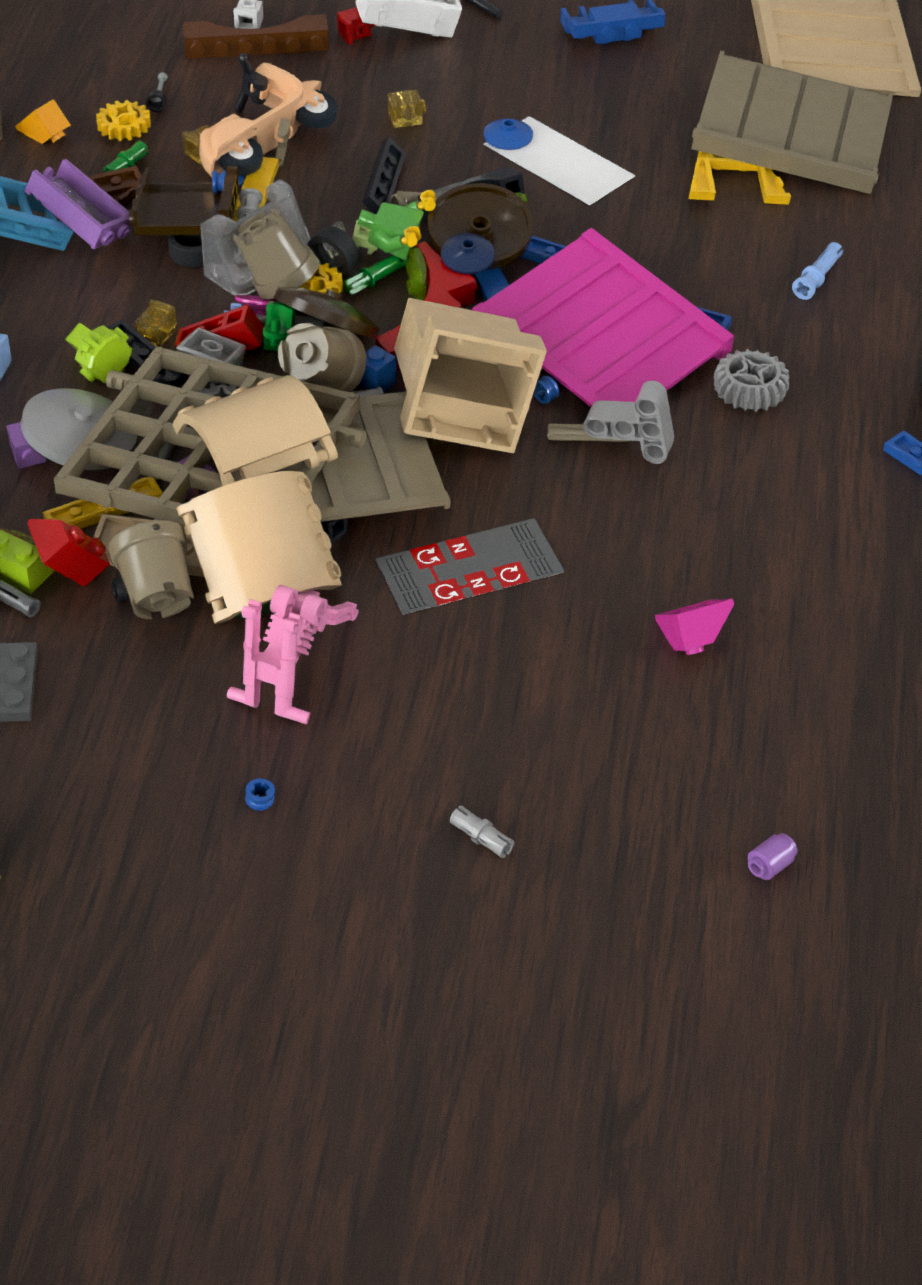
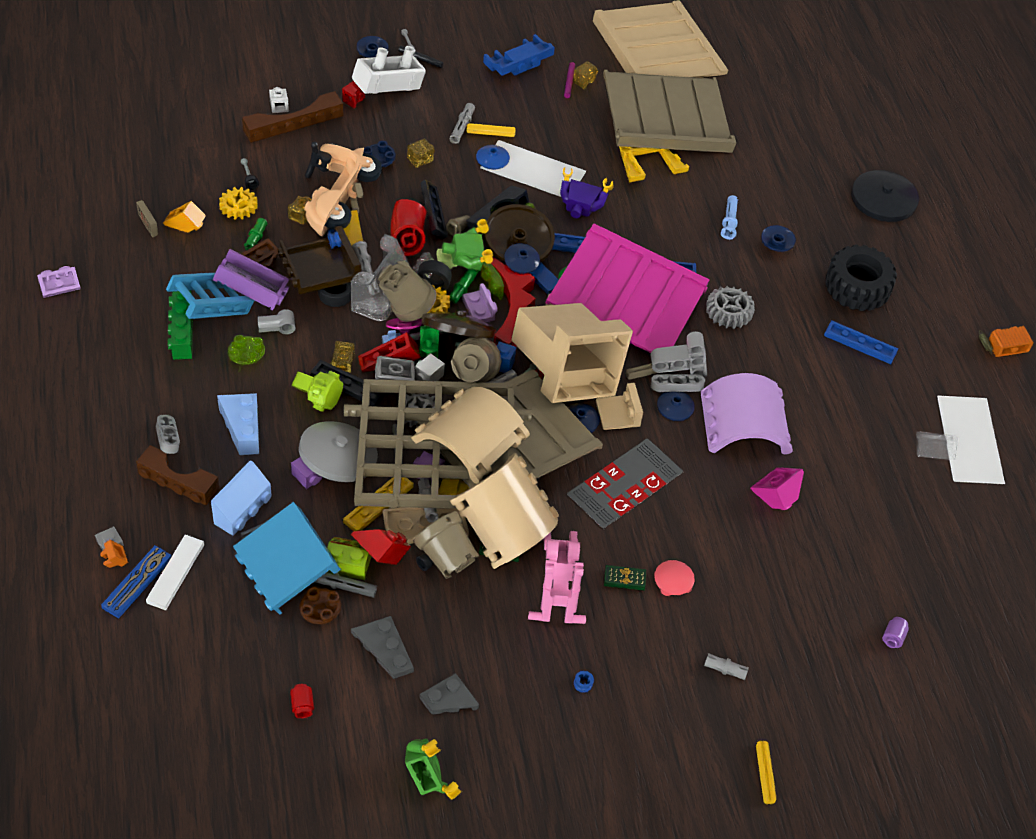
camera: 25 degrees left, 5 degrees up
none -> clear neon green dish [228,335,265,365]
none -> light grey piece [257,310,295,334]
none -> dark blue dish [363,141,396,167]
none -> red brick [391,199,427,256]
none -> white brick [415,353,445,381]
none -> dark grey wing [420,673,479,715]
none -> light grey pin [449,103,475,144]
none -> lavender bracket [462,283,498,322]
none -> yellow axle [467,123,515,137]
none -> dark purple torso [560,167,614,219]
none -> magenta bar [564,62,575,98]
none -> dark blue dish [567,403,600,433]
none -> clear yellow brick [573,61,598,89]
none -> tan bracket [596,383,643,430]
none -> dark green tile [604,565,646,590]
none -> light grey beam [651,374,705,392]
none -> coral dish [654,560,695,596]
none -> dark blue dish [657,392,694,421]
none -> lavender hinge [701,373,793,454]
none -> yellow axle [756,741,776,804]
none -> dark blue dish [761,225,796,252]

